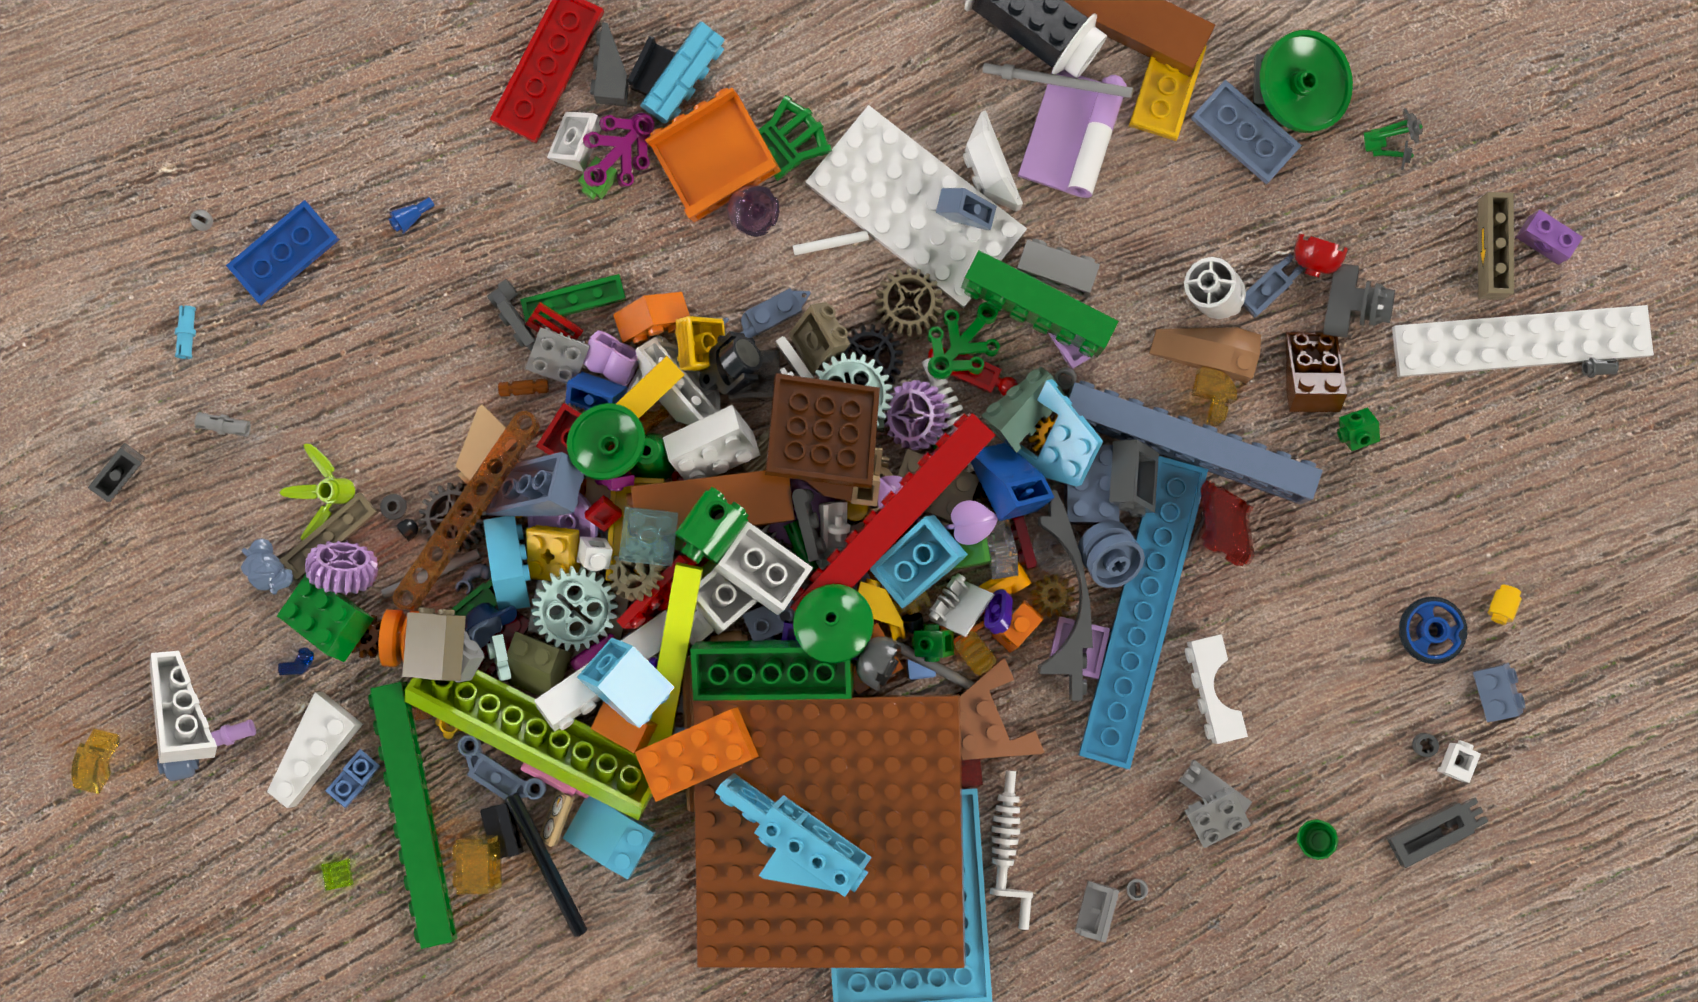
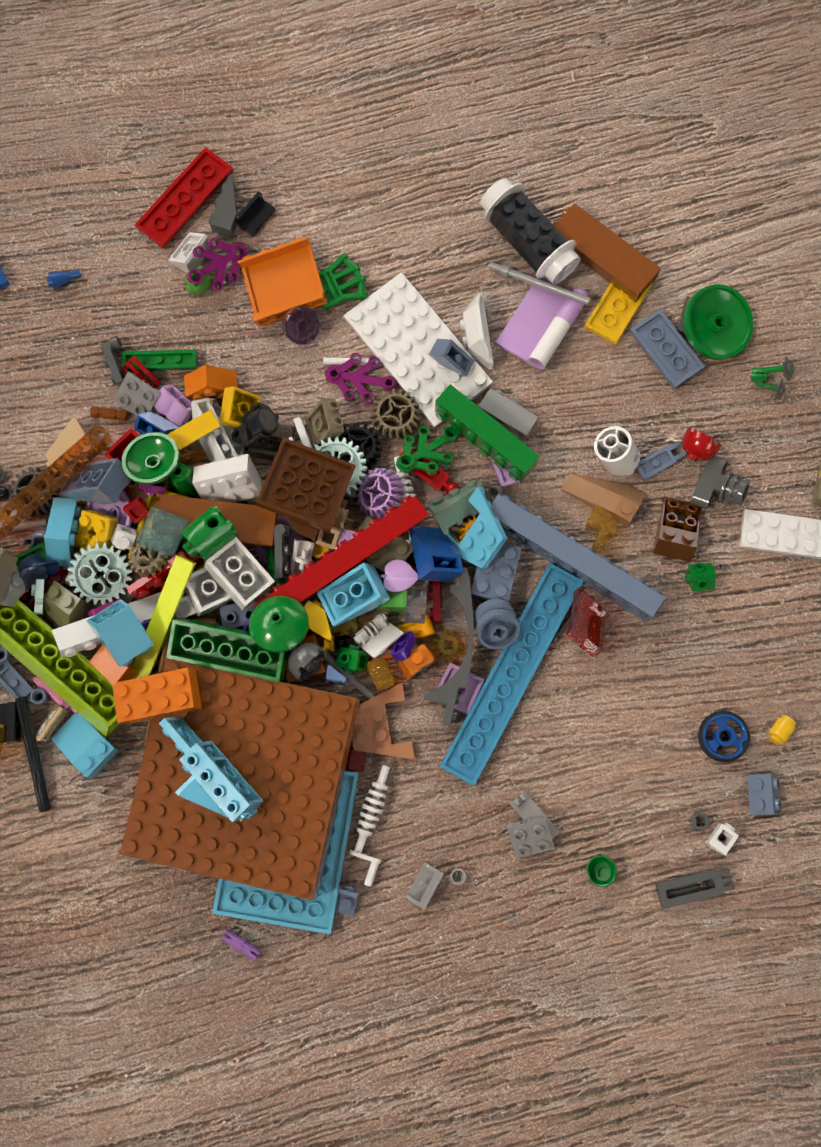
camera: 20 degrees right, 5 degrees down
medium azure brick [640,21,725,124] -> none
sand blue plate [723,288,811,338] -> none
dark grey window [1109,440,1159,517] -> none
white arch [1185,634,1248,744] -> none
none -> magenta plant [325,353,397,404]
none -> sand blue bracket [335,885,360,917]

